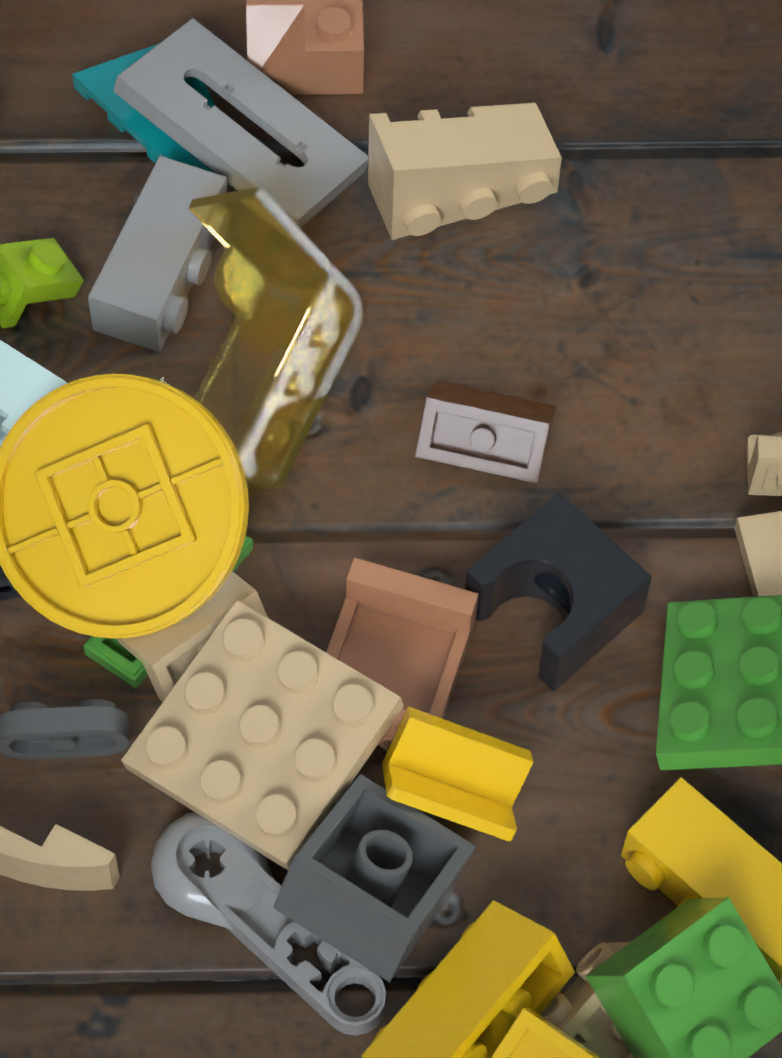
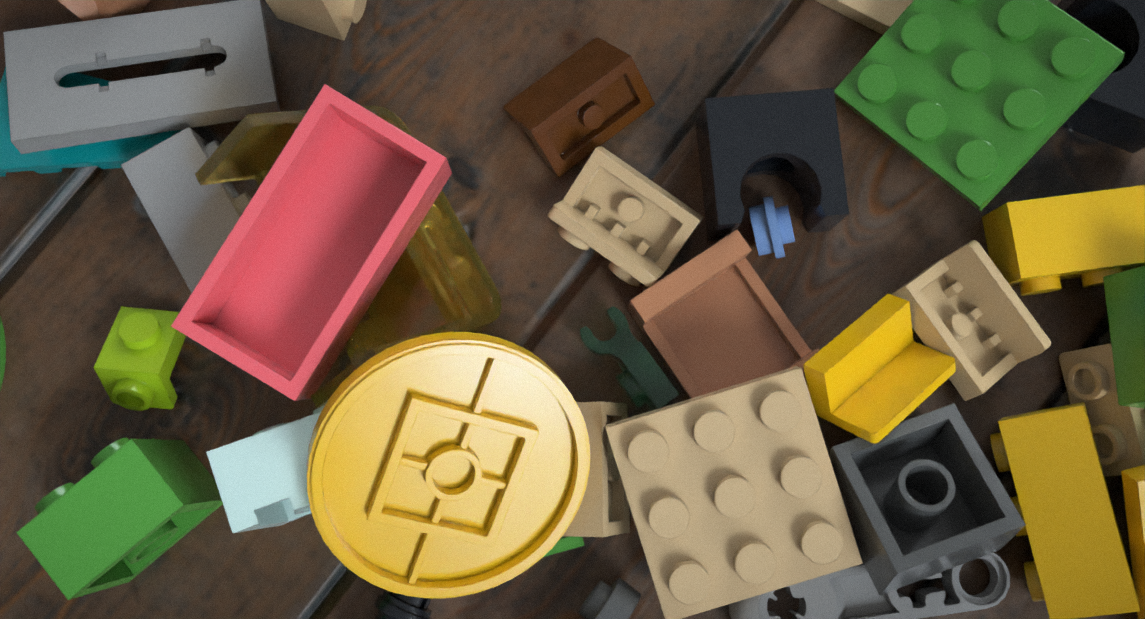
camera: 50 degrees left, 20 degrees up
none -> coral piece [171,84,452,401]
none -> tan bracket [547,146,703,288]
none -> clear green plate [580,306,679,410]
none -> medium blue plate [749,196,795,259]
none -> tan bracket [891,240,1051,401]

